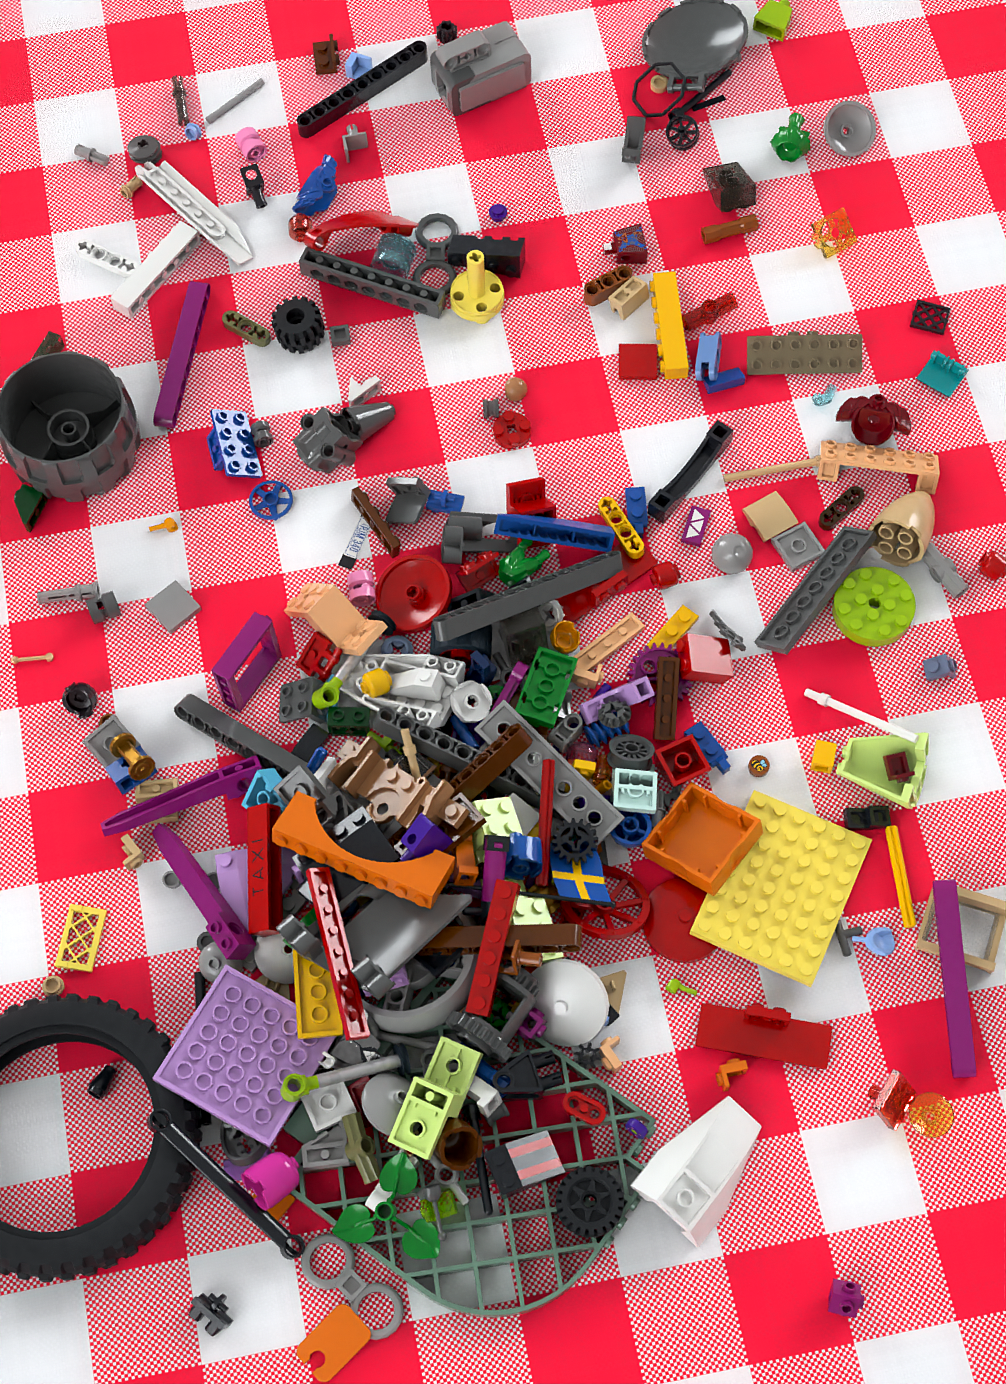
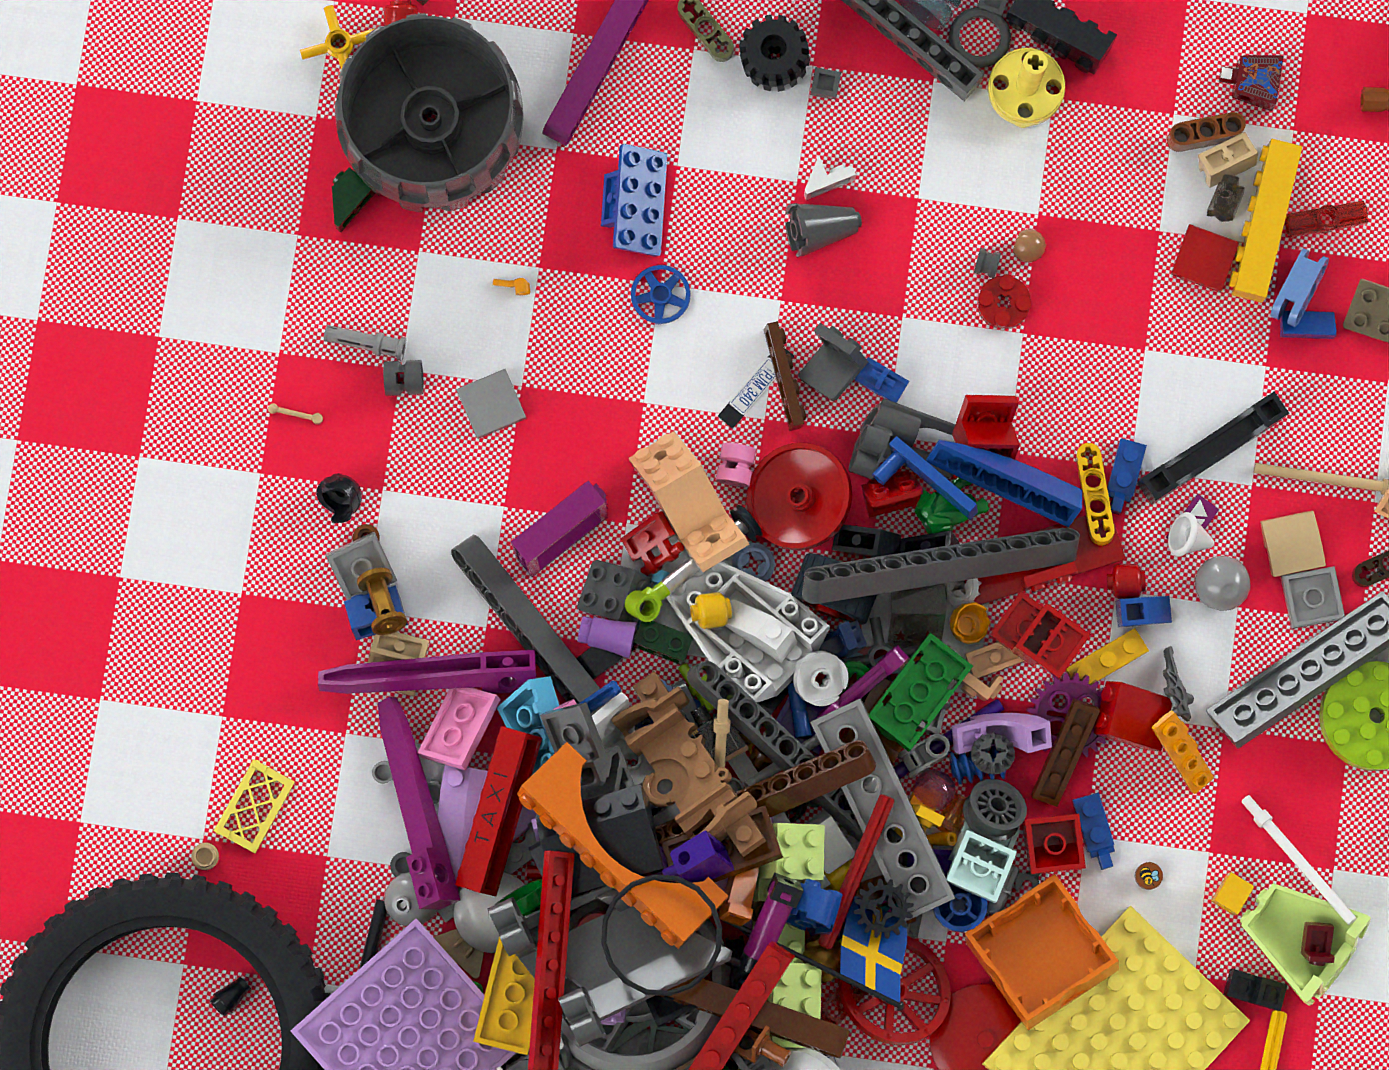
camera: 15 degrees right, 15 degrees up
tan bracket [120,834,146,871] -> none
dark grey wheel [250,421,273,448] -> none
dark grey piece [292,407,363,474] -> none
none -> bright pink plate [417,688,500,771]
none -> medium lavender plant [577,616,637,659]
none -> black piece [601,874,722,996]
none -> blue piece [872,436,978,520]
none -> red bracket [989,591,1091,680]
none -> blue slope [1115,596,1172,628]
none -> light orange bracket [1152,710,1214,794]
none -> white hat [1168,512,1215,557]
none -> clear smoke hips [1207,174,1245,222]

